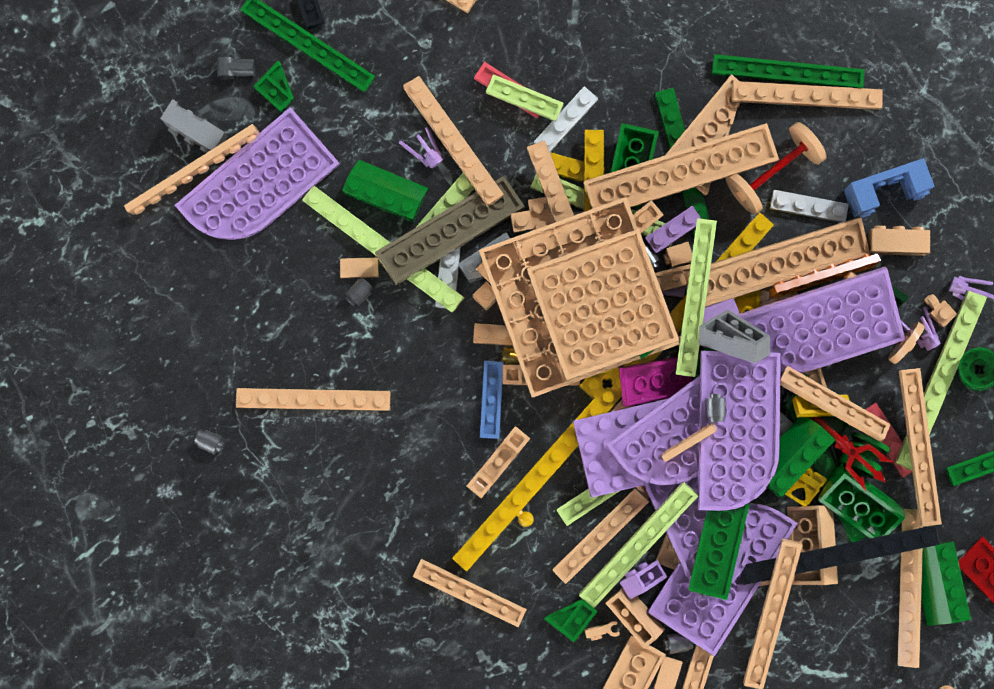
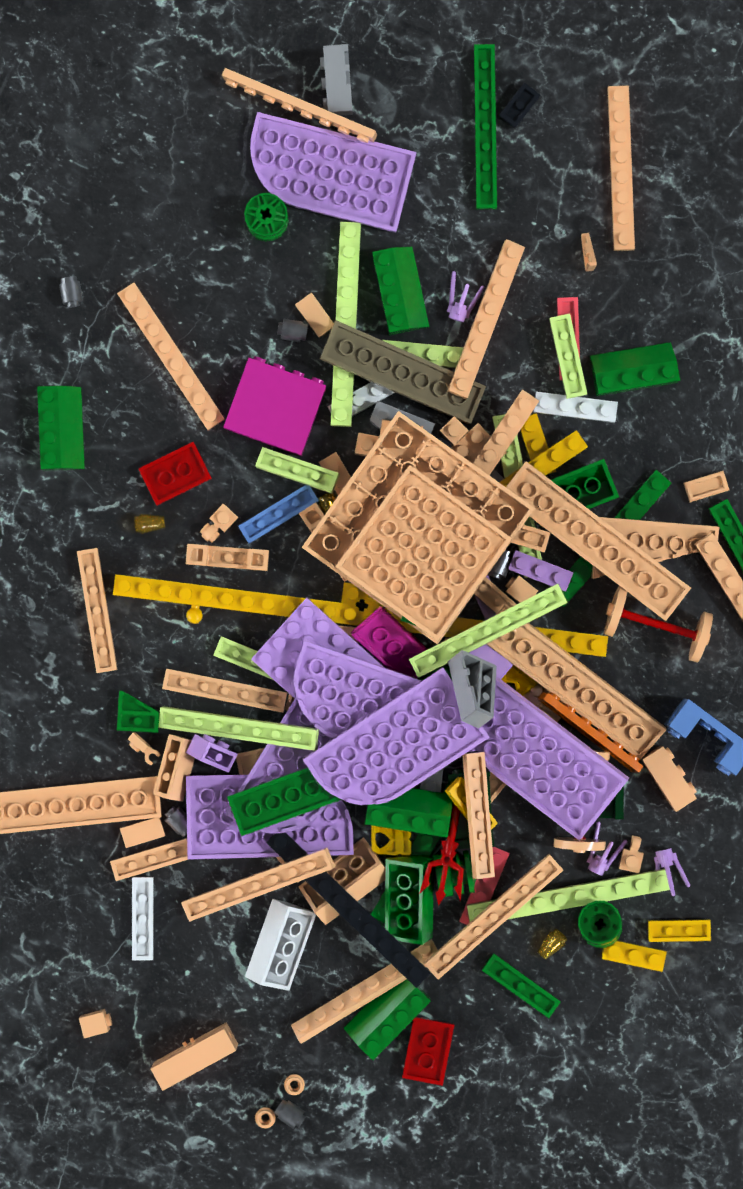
camera: 50 degrees right, 5 degrees up
dark grey piece [217,57,255,80] -> none
green wing [253,61,294,113] -> none
light nougat tile [662,422,717,462] -> none
flat silver brick [706,394,726,422] -> none
white plate [769,190,849,223] -> none
none -> green slope [37,386,85,471]
none -> clear yellow cone [134,514,165,534]
none -> red plate [138,441,212,506]
none -> light nougat plate [200,504,238,543]
none -> dark pink brick [224,356,327,457]
none -> green wheel [244,193,289,242]
none -> white slope [245,899,316,991]
none -> yellowish green plate [255,447,340,494]
none -> clear yellow cone [538,929,568,960]
none -> light nougat tile [581,233,597,272]
none -> green slope [590,342,680,396]
none -> light nougat tile [683,471,729,503]

